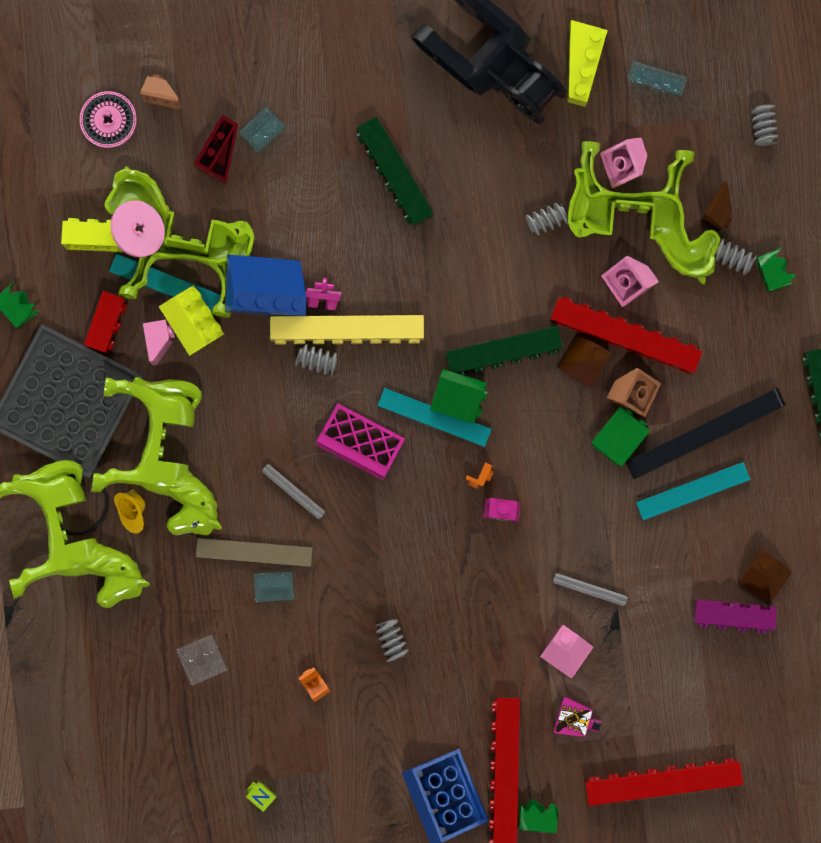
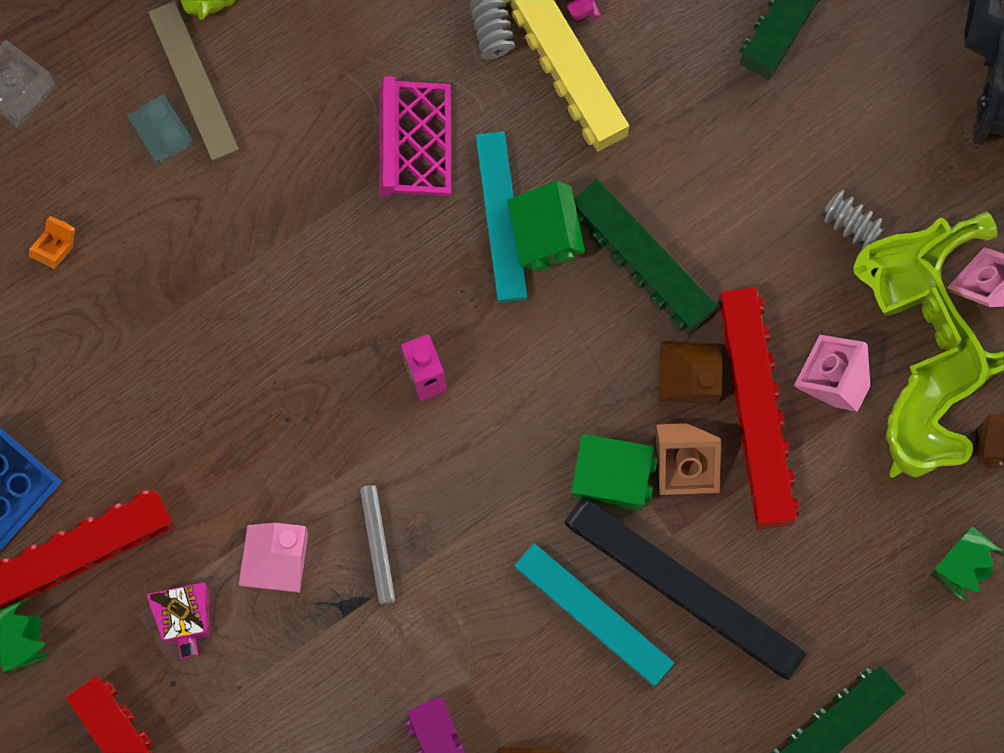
camera: 60 degrees right, 10 degrees down
light grey axle [262,464,325,519] -> none
light grey piece [375,620,409,662] -> none
orange bracket [465,462,494,489] -> none
light grey piece [715,239,757,276] -> none

